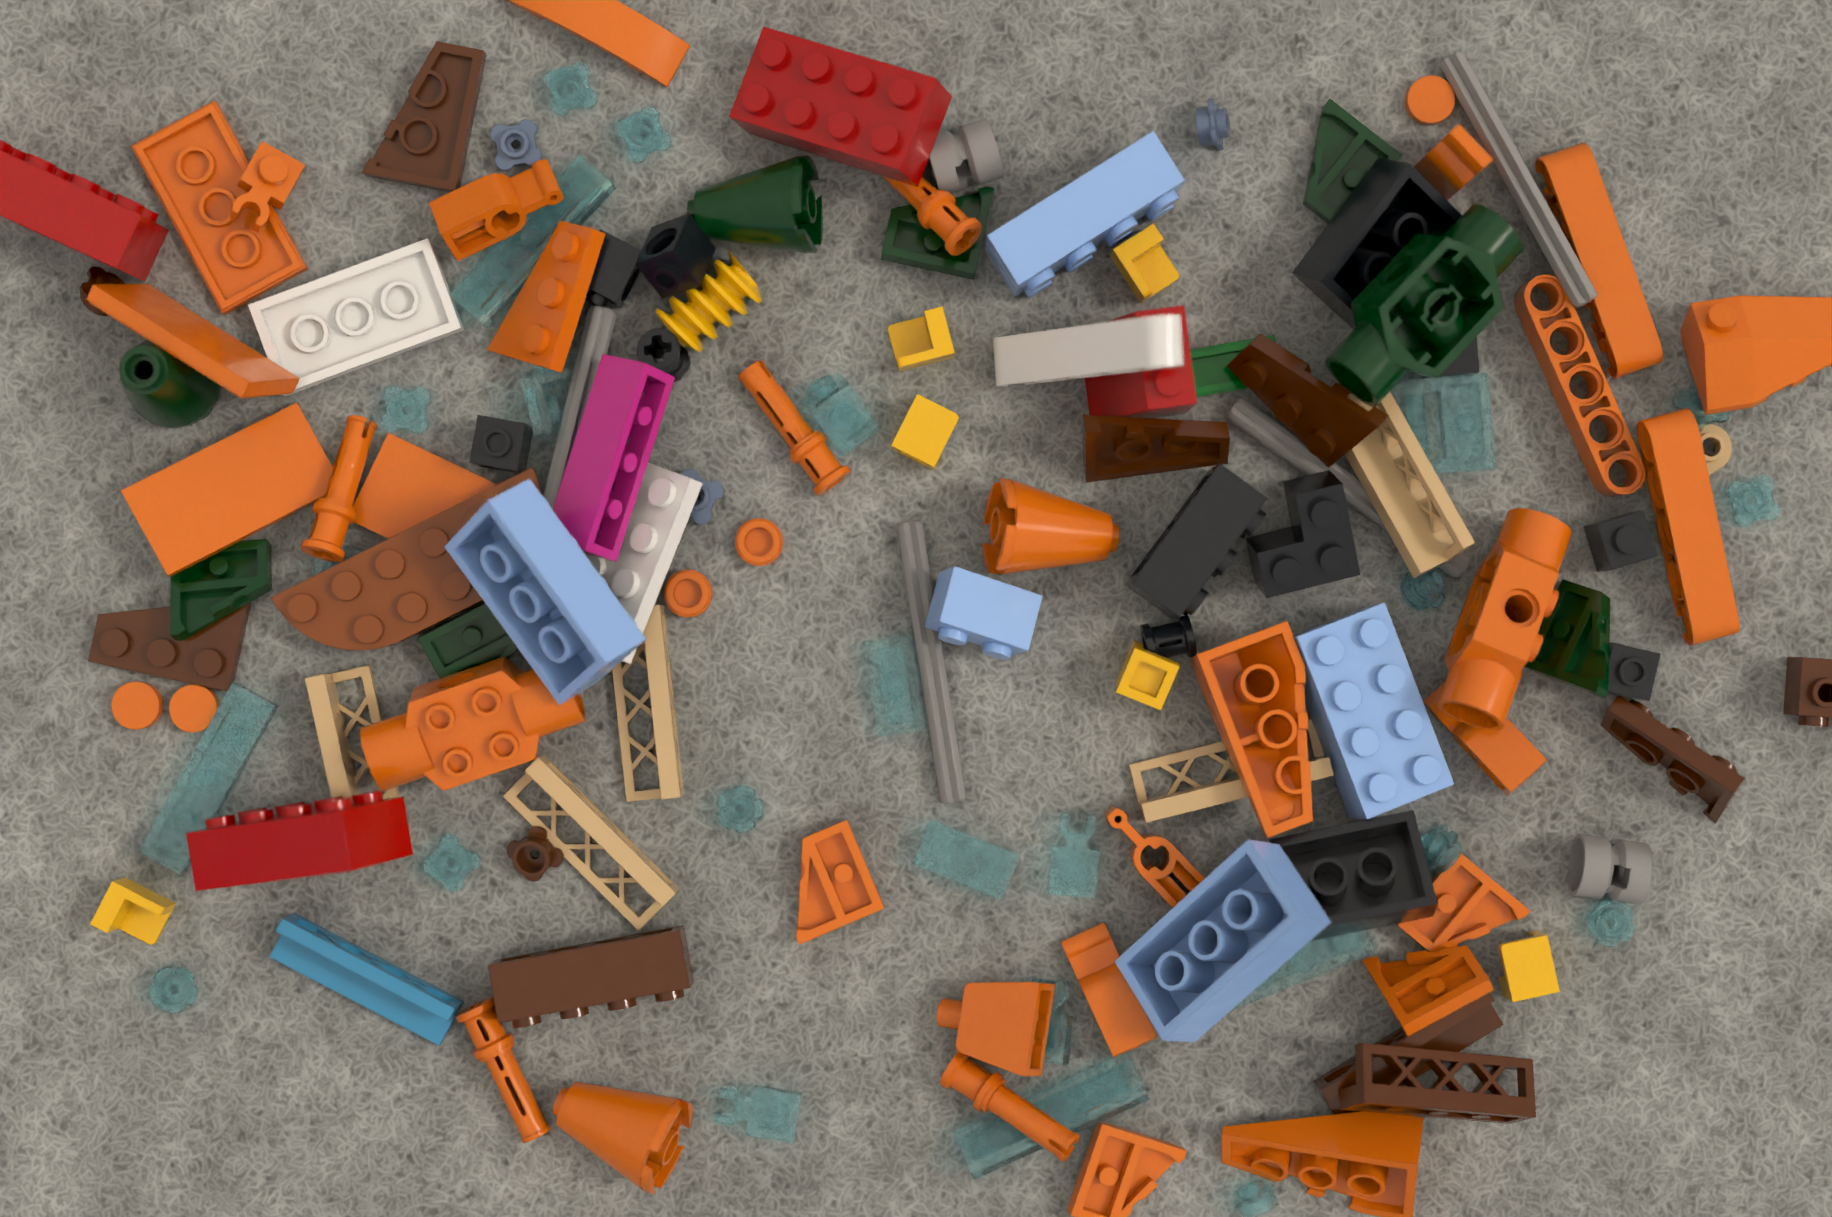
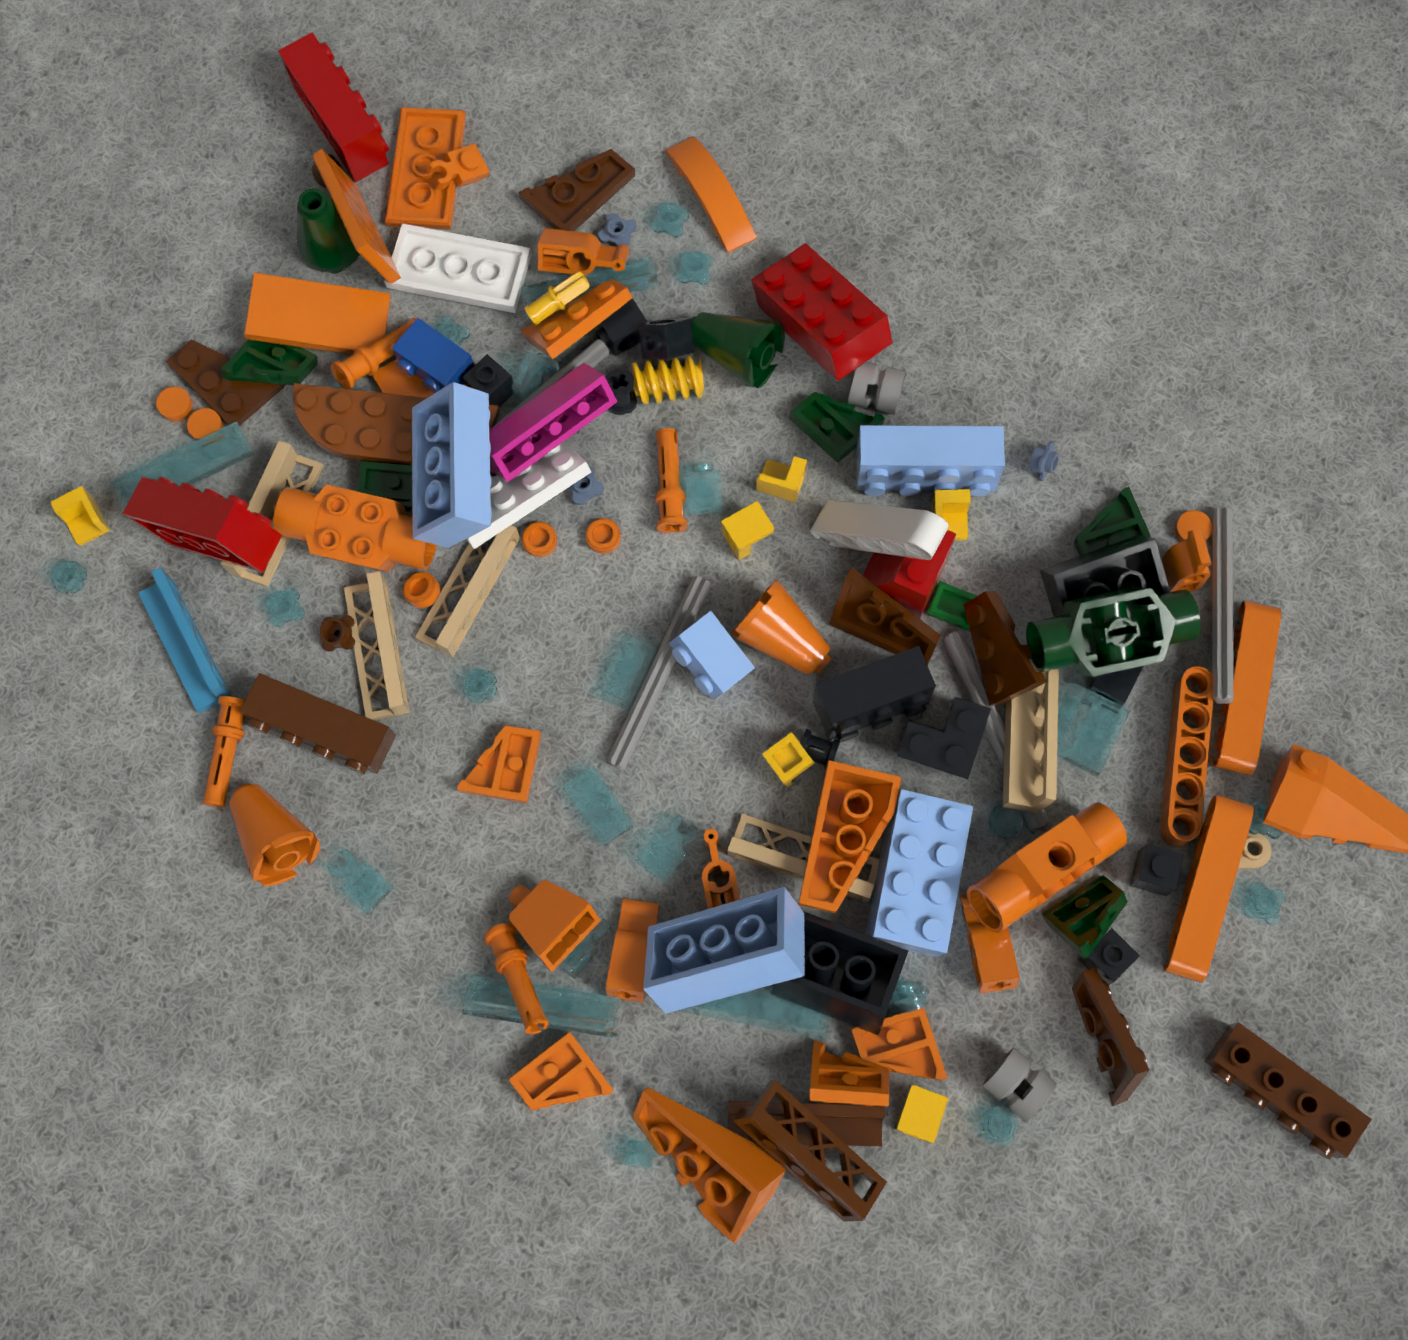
camera: 40 degrees right, 15 degrees down
orange pin [883,175,982,256] -> none
none -> blue brick [392,318,475,394]
none -> orange tile [403,571,441,608]
none -> yellow axle [525,271,590,325]

